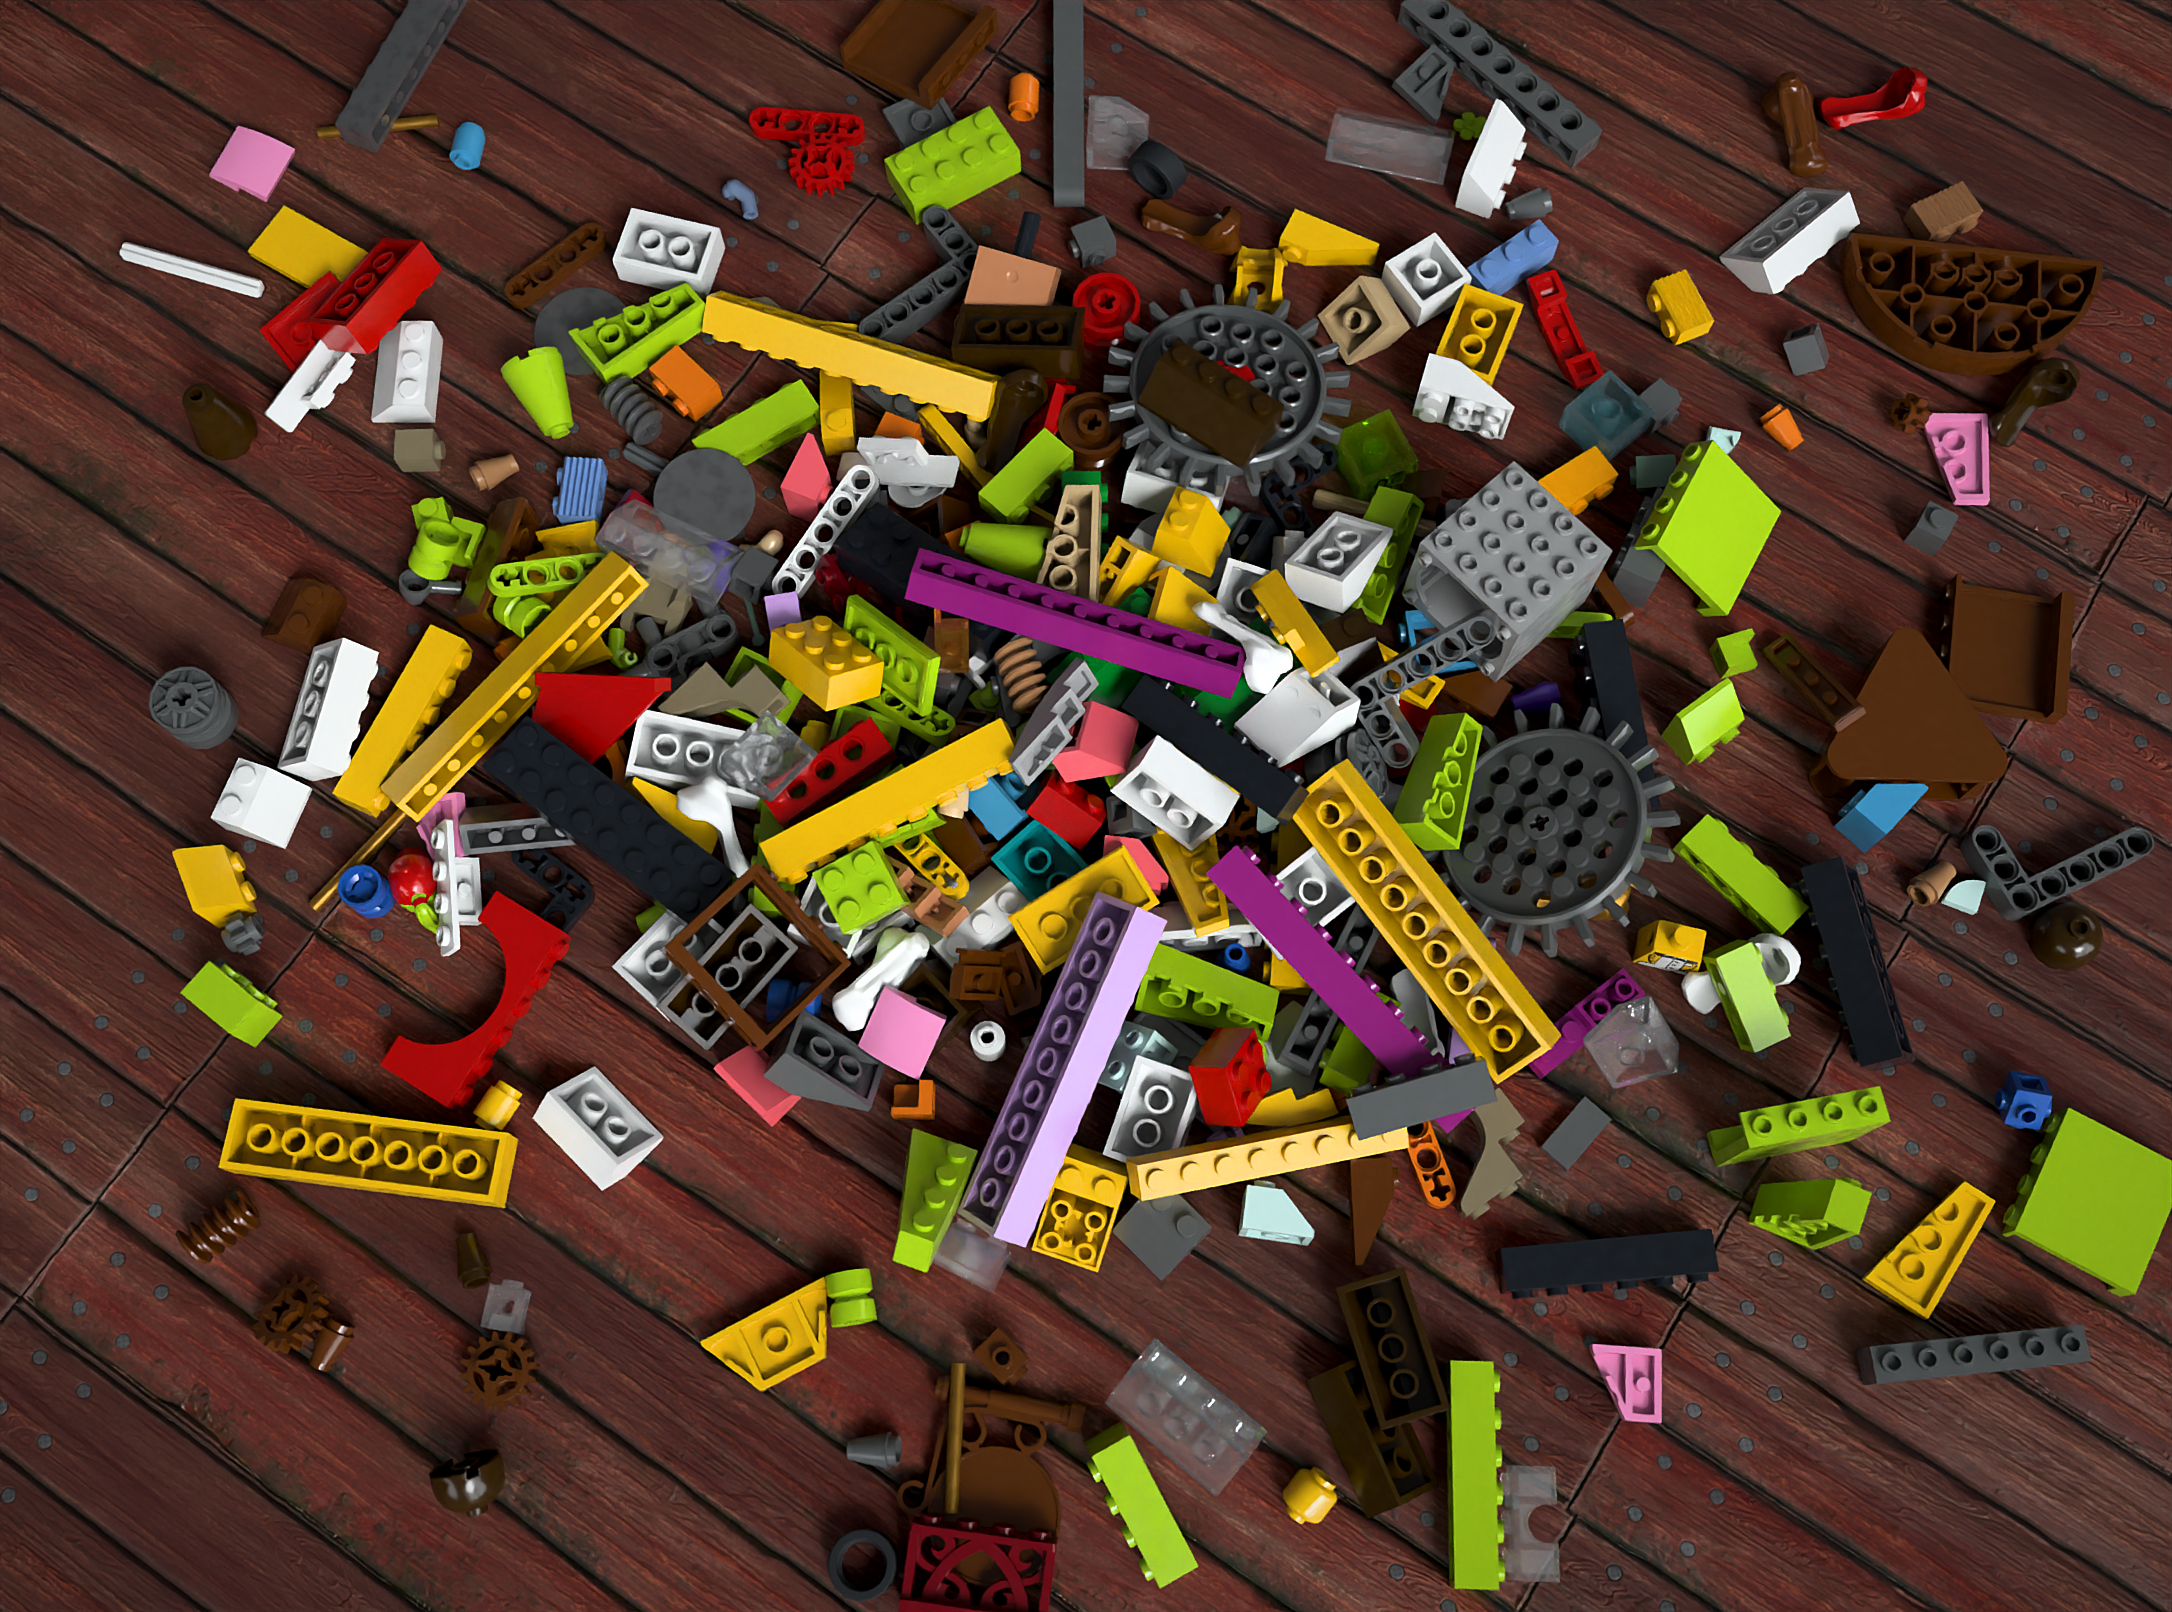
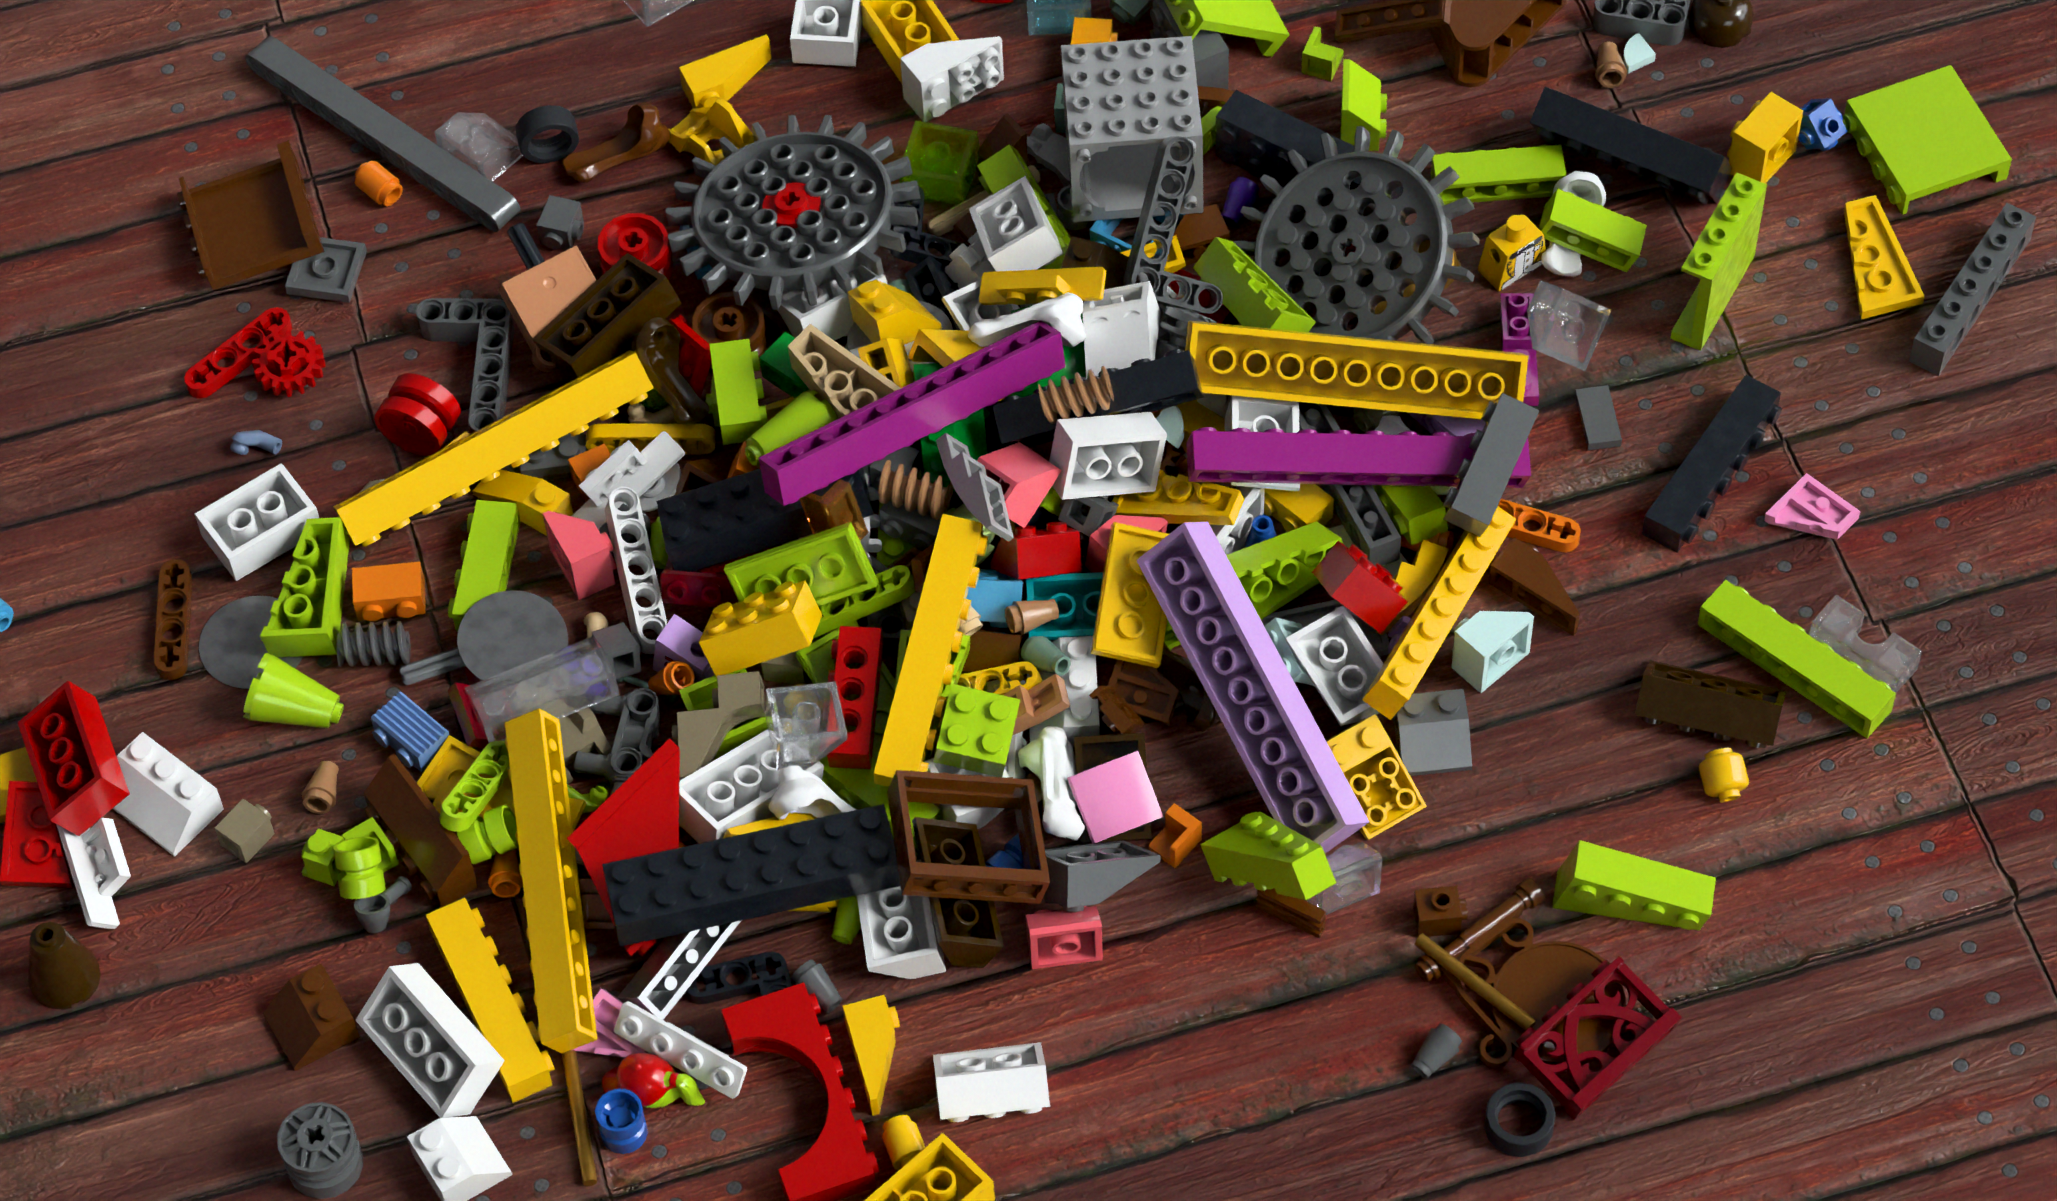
camera: 50 degrees left, 15 degrees down
yellow wing [700,1277,827,1392] -> none
lime wheel [825,1268,877,1327] -> none
lime brick [884,106,1021,225] -> none
white brick [970,1021,1006,1061] -> none
clear slope [1105,1338,1267,1497] -> none
dark brown slope [1138,339,1284,470] -> none
tan slope [1317,275,1410,365] -> none
dark brown slope [1335,1267,1451,1430] -> none
dark tan arch [1456,1087,1525,1220] -> none
lime wedge [1748,1177,1872,1250] -> none
dark azure slope [1834,784,1929,853] -> none
none -> red wheel [374,373,461,456]
none -> orange cone [648,661,695,696]
none -> dark grey cone [791,959,843,1013]
none -> yellow slope [843,995,900,1116]
none -> medium nougat cone [1005,599,1059,635]
none -> sand green cone [1021,636,1071,676]
none -> medium nougat piece [1038,366,1114,424]
none -> yellow brick [1727,92,1803,184]

